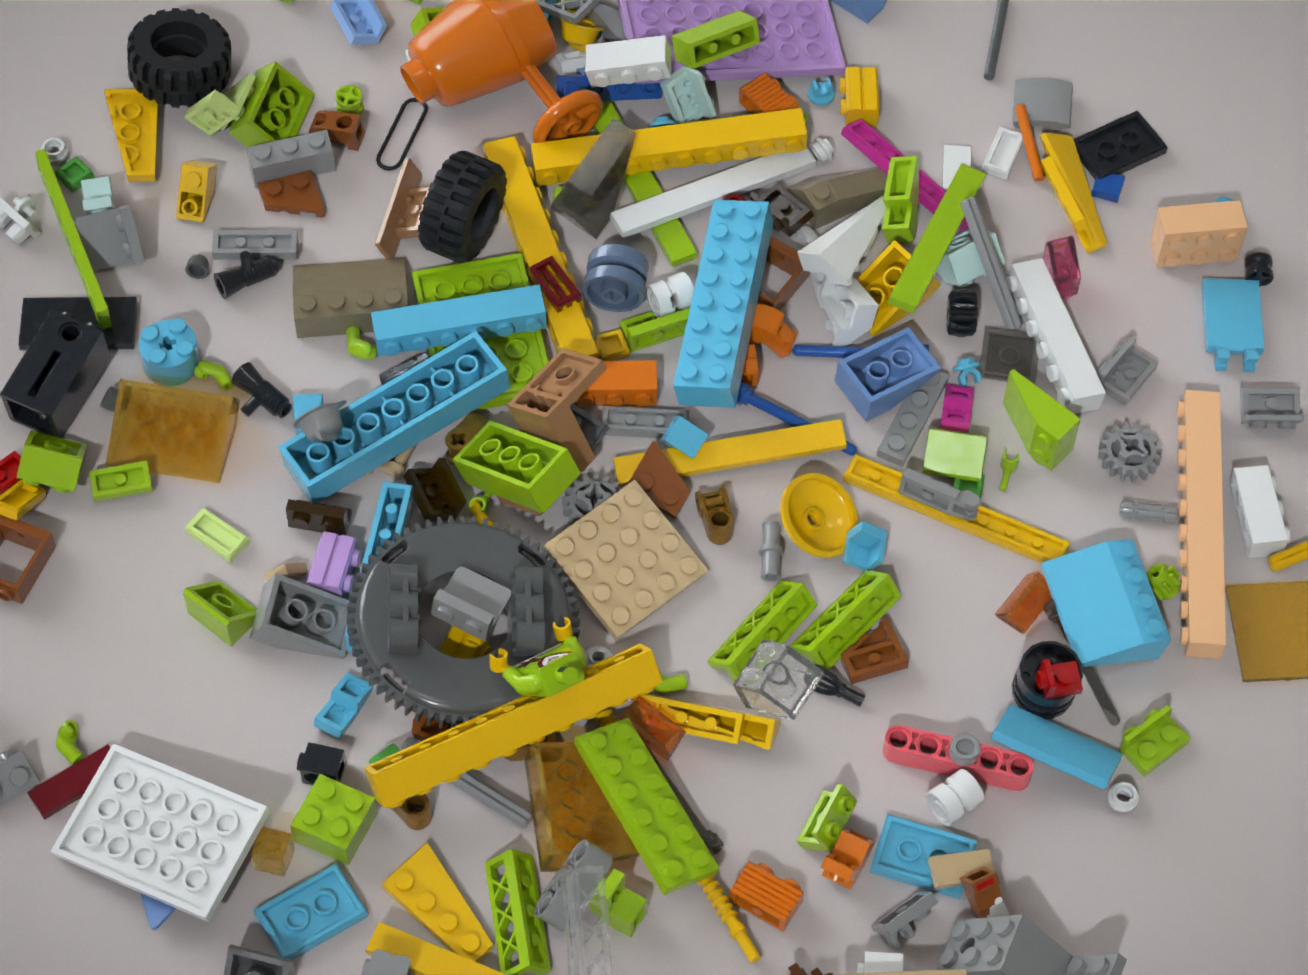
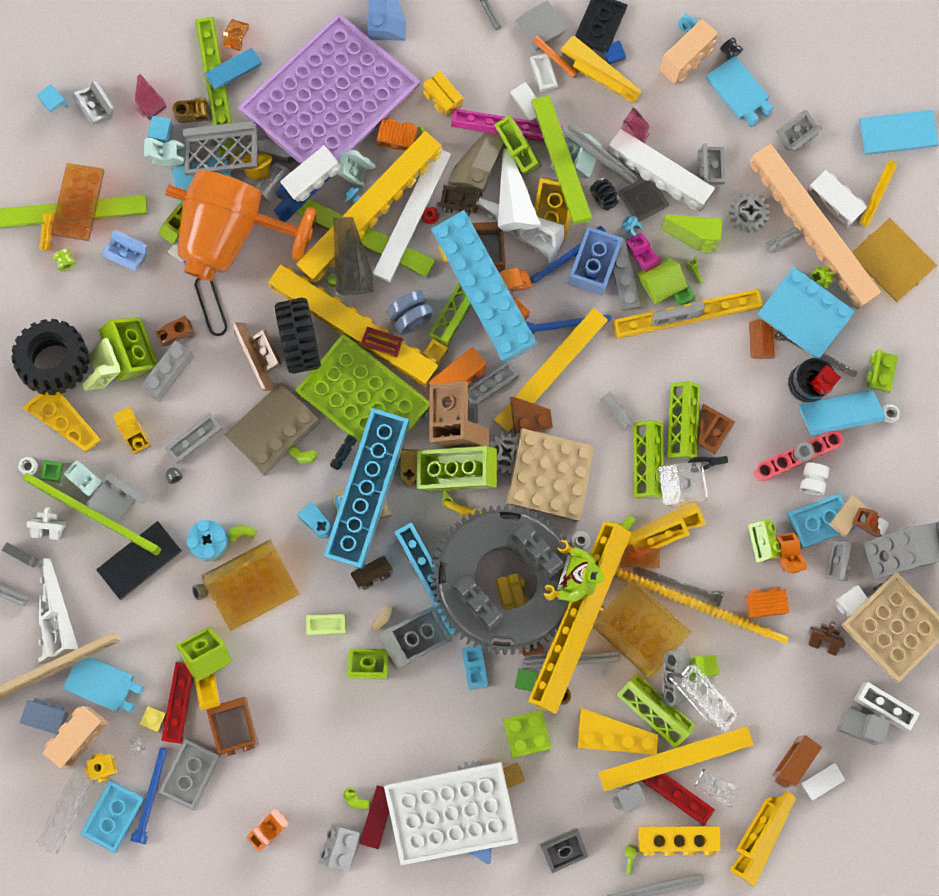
camera: 40 degrees left, 20 degrees up
black brick [0,309,111,438] -> none
lime plate [89,460,153,502] -> none
black piece [214,251,279,299] -> none
black piece [231,362,292,418] -> none
medium azure tile [253,863,368,960] -> none
dark orange wing [257,170,325,218] -> none
light grey piece [293,400,347,442] -> none
black brick [297,742,346,785] -> none
lavender brick [306,531,362,598] -> none
lime wheel [335,85,364,115] -> none
medium azure brick [371,284,546,356] -> none
dark brown bracket [403,458,467,522] -> none
light grey bracket [431,567,511,642] -> none
lime plate [573,718,720,895] -> none
white wheel [646,271,694,318] -> none
medium azure panel [660,416,709,458] -> none
lime brick [672,10,760,69] -> none
pearl gold piece [695,486,733,545] -> none
yellow dish [780,473,858,559] -> none
medium azure plate [808,77,835,106] -> none
white plate [810,137,834,163] -> none
medium azure panel [843,521,887,571] -> none

